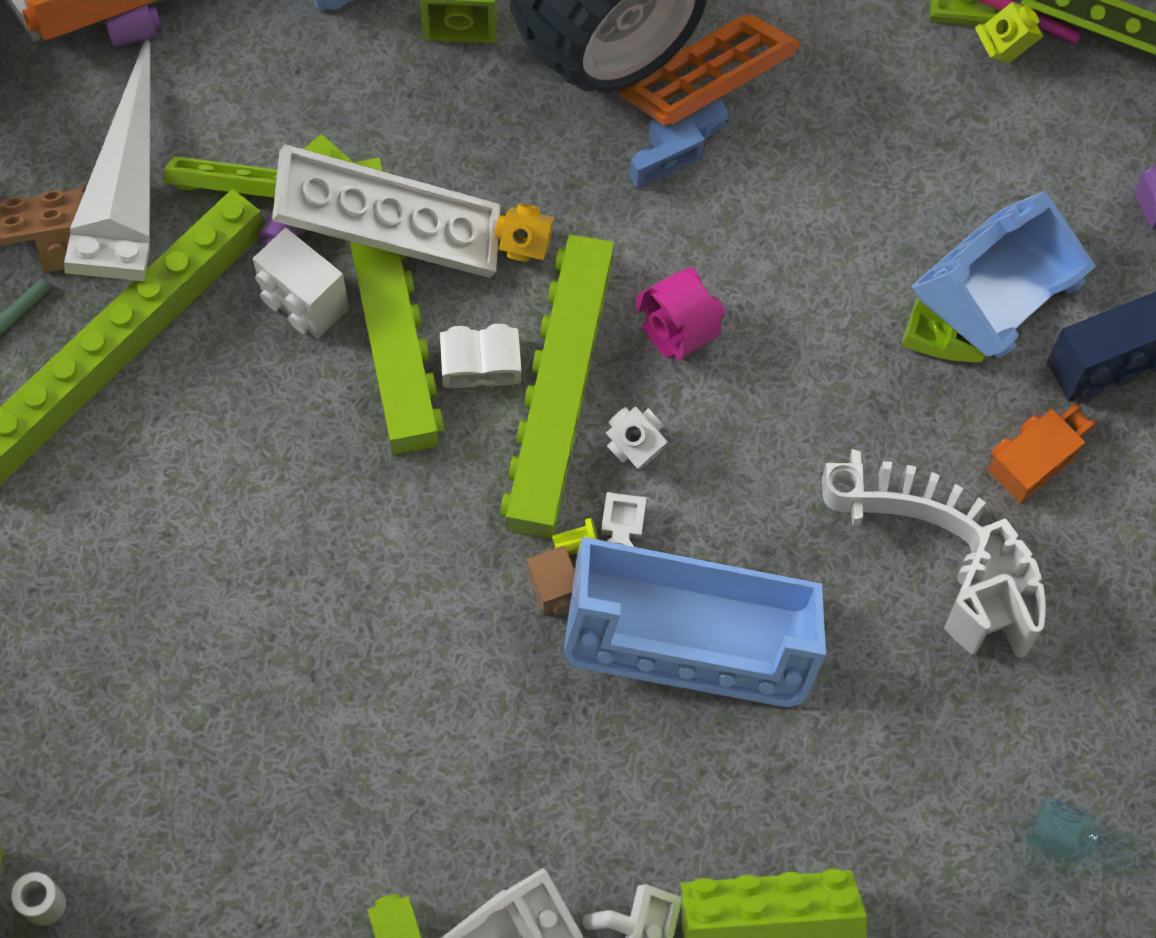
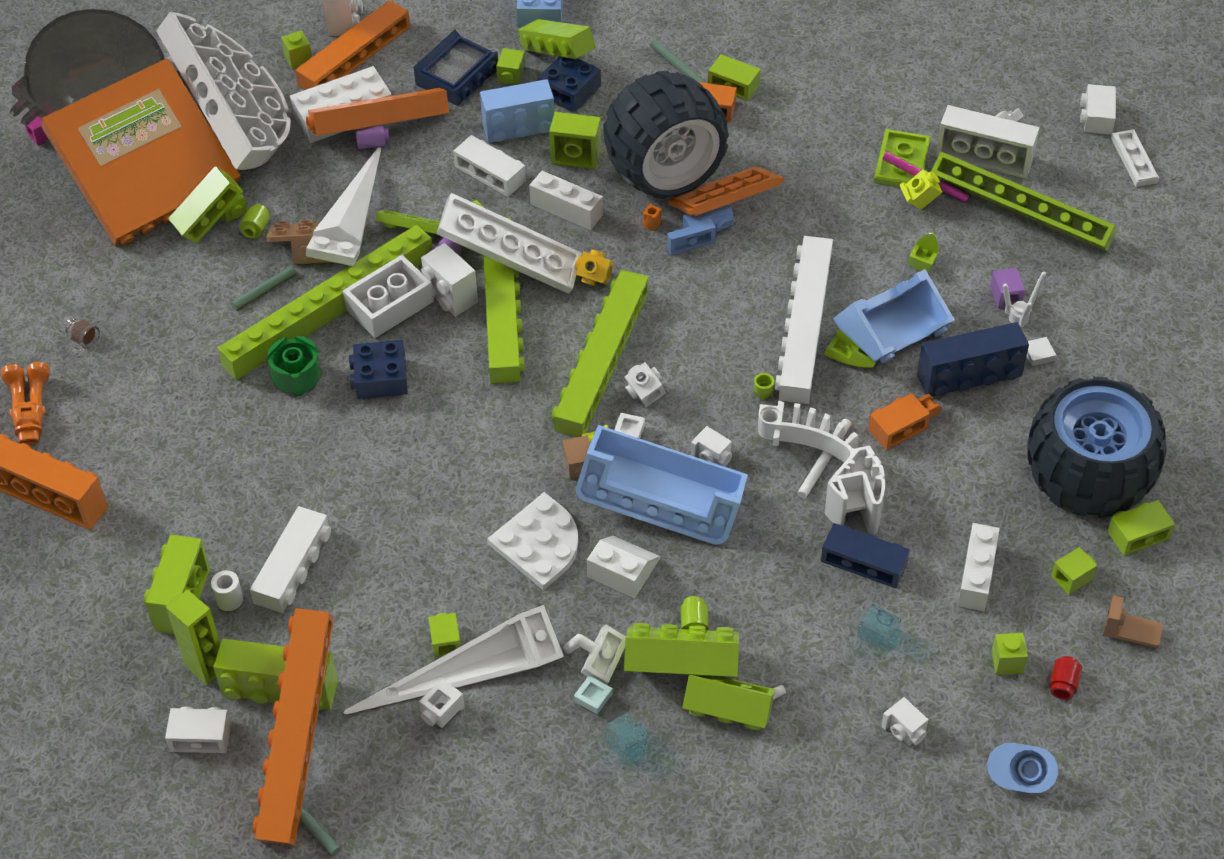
camera: 10 degrees right, 15 degrees down
white brick [440,324,521,388] -> none
dark pink brick [636,267,725,361] -> none
none -> white brick [250,506,331,613]
none -> green brick [268,336,322,396]
none -> white brick [343,255,434,338]
none -> dark blue brick [349,340,408,399]
none -> white brick [453,135,526,197]
none -> white plate [487,492,578,591]
none -> white brick [529,171,603,230]
none -> white slope [587,536,660,598]
none -> orange hose [643,204,662,230]
none -> lime brick [680,596,709,630]
none -> white brick [691,426,732,466]
none -> lime hose [753,373,774,401]
none -> white brick [775,236,833,404]
none -> white bar [797,419,852,499]
none -> dark blue brick [821,523,910,589]
none -> lime plate [907,232,939,273]

